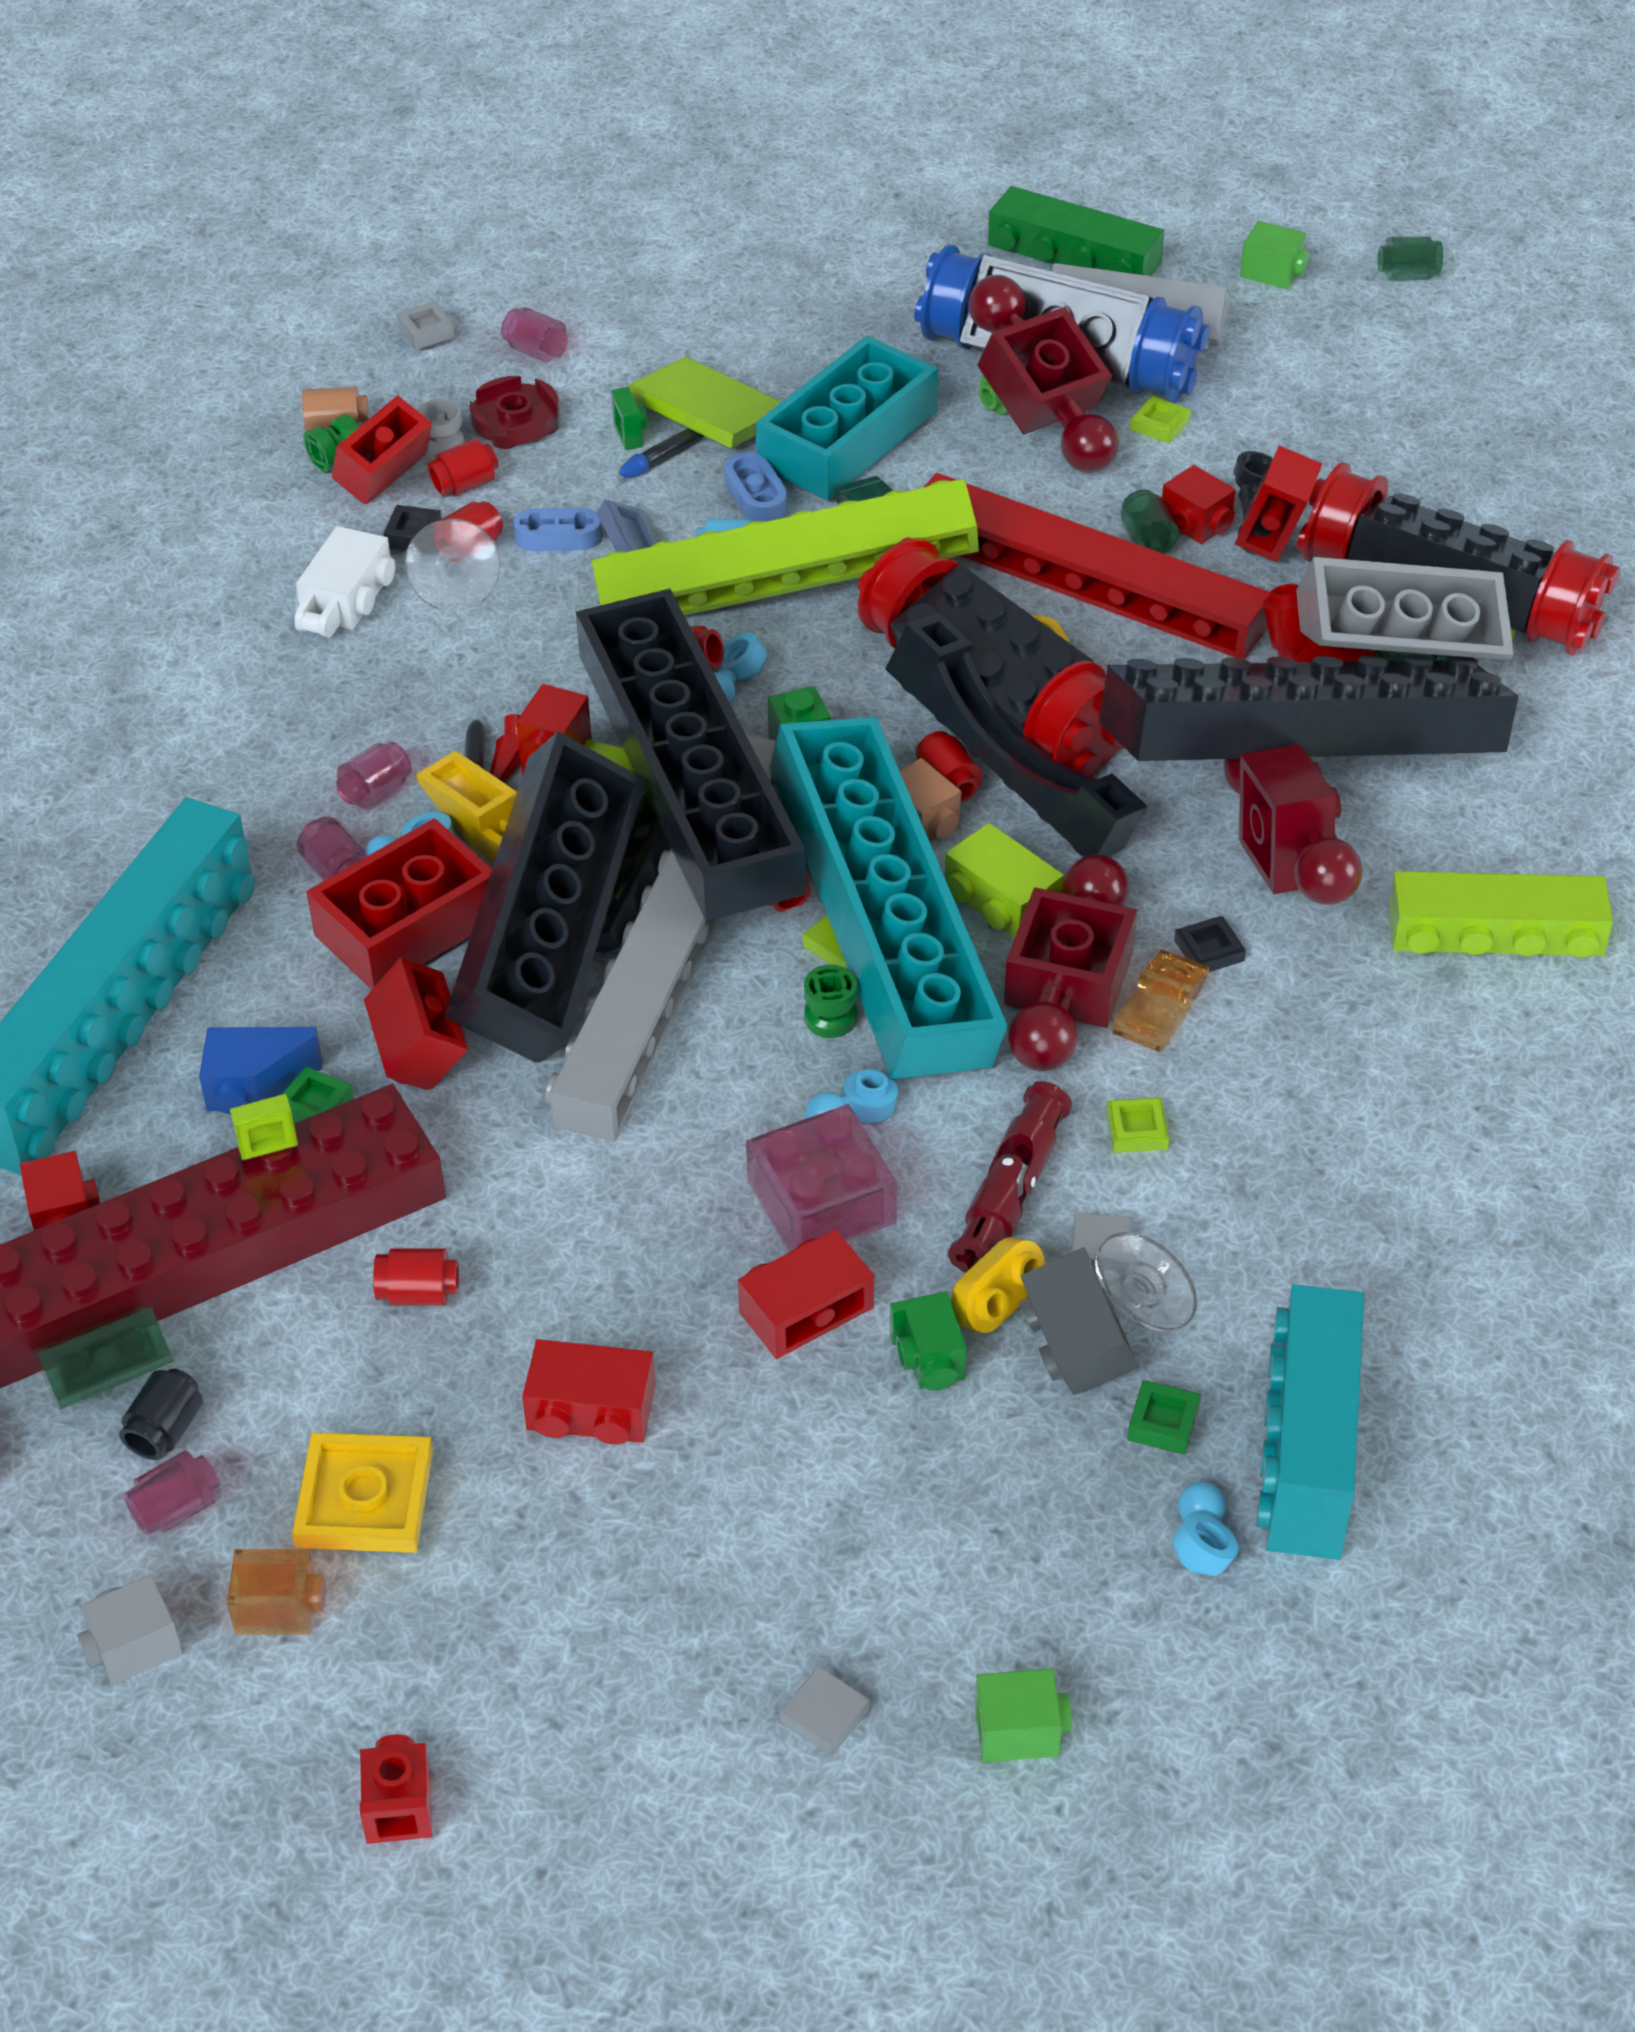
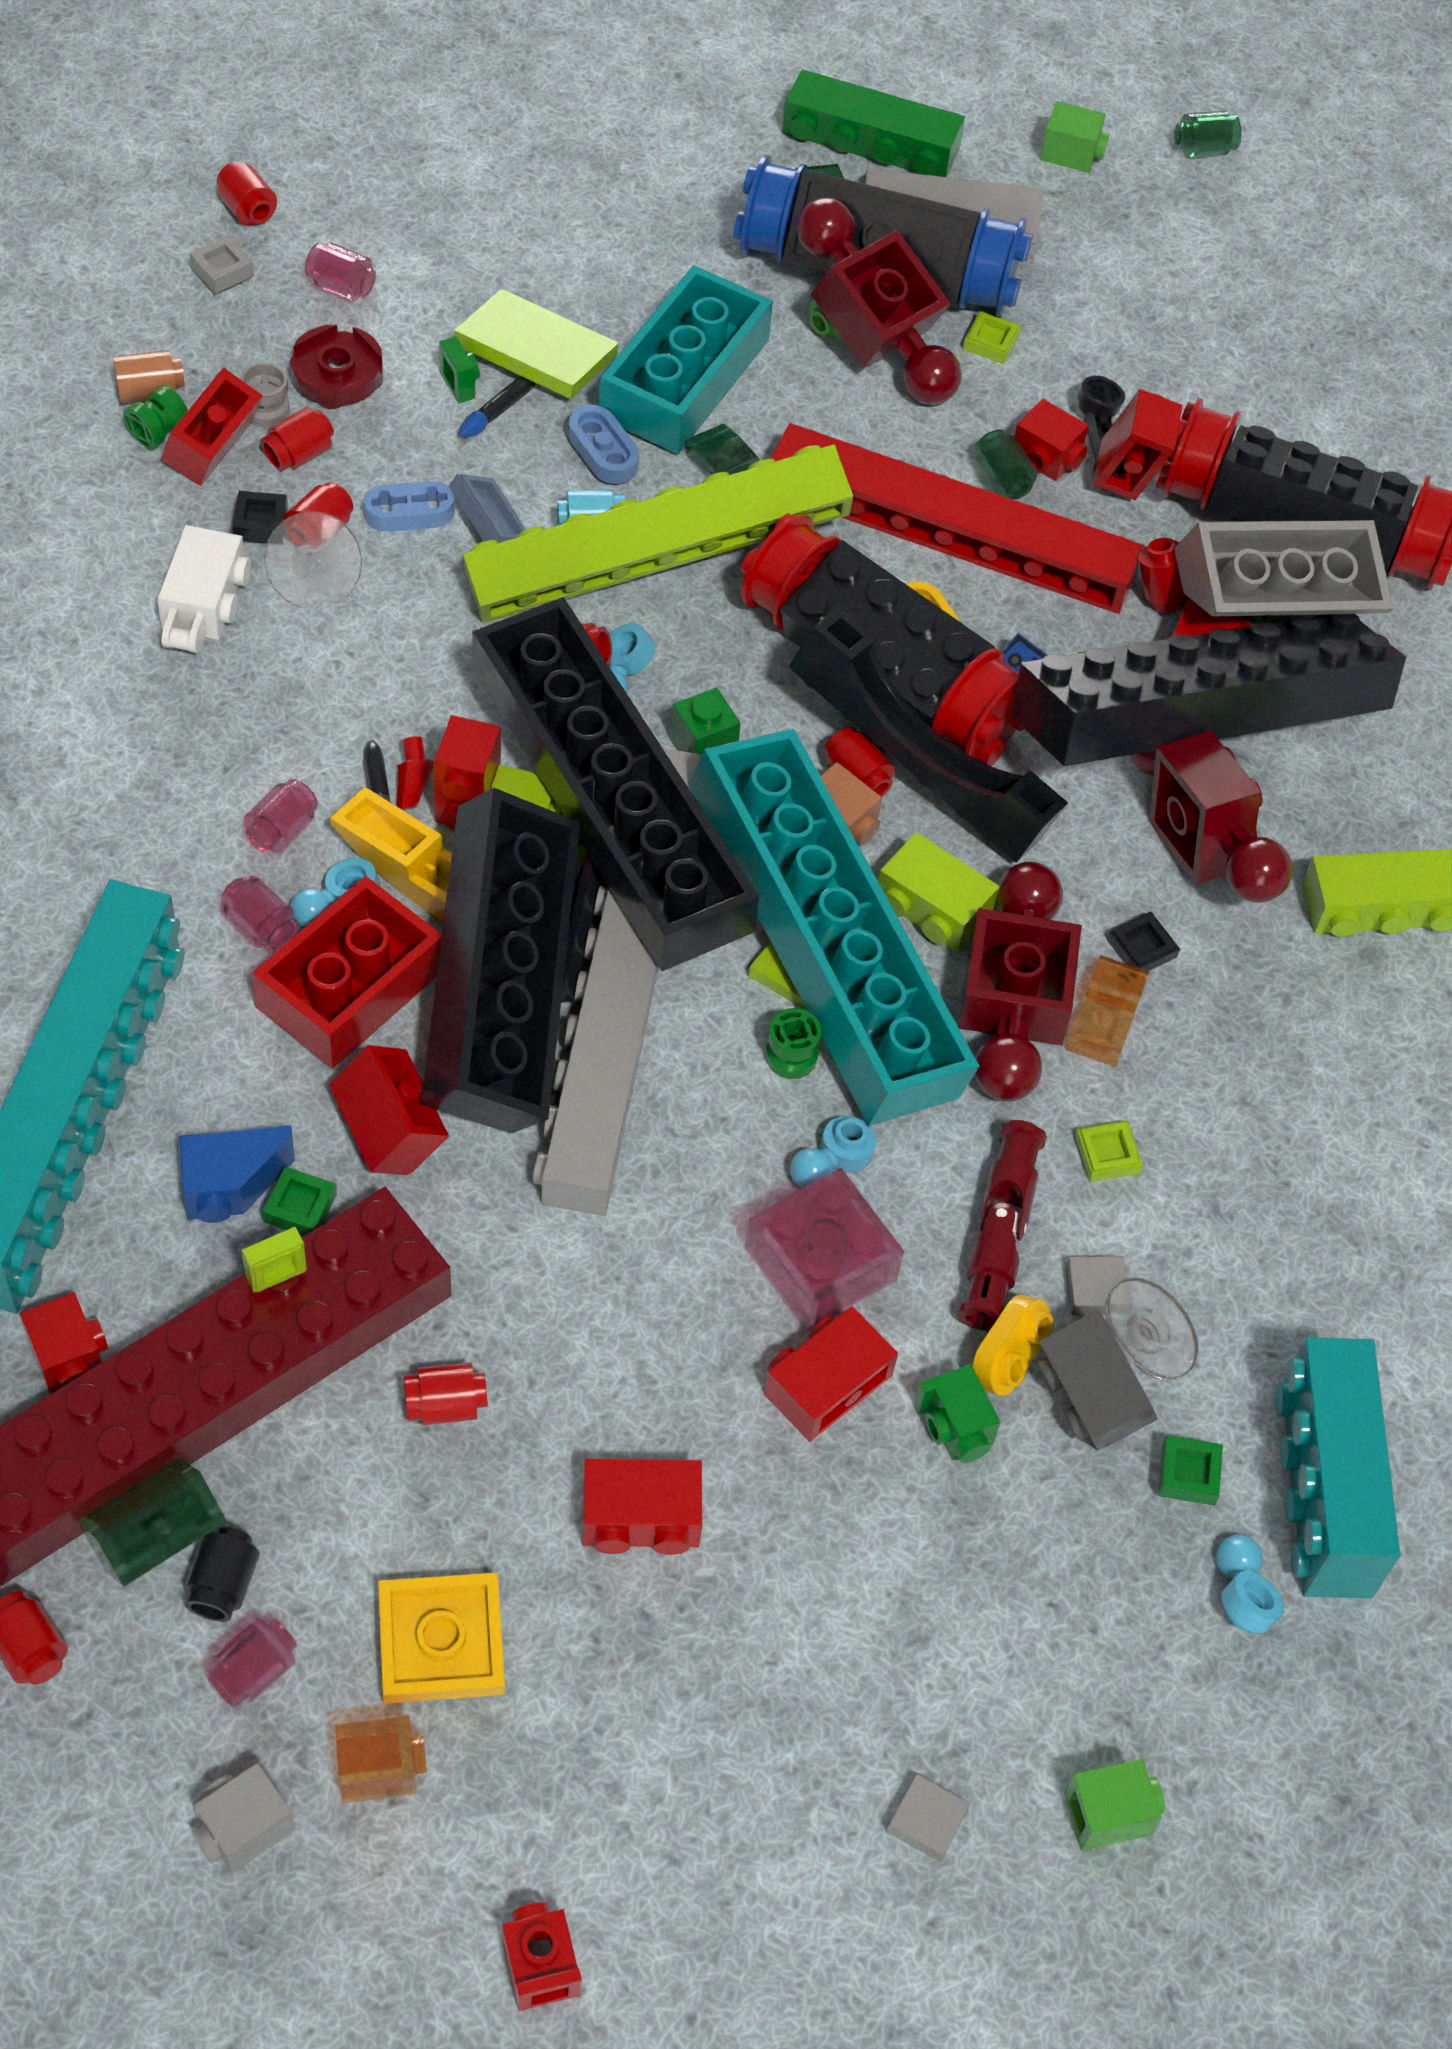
camera: 15 degrees left, 10 degrees up
none -> red brick [217,162,277,226]

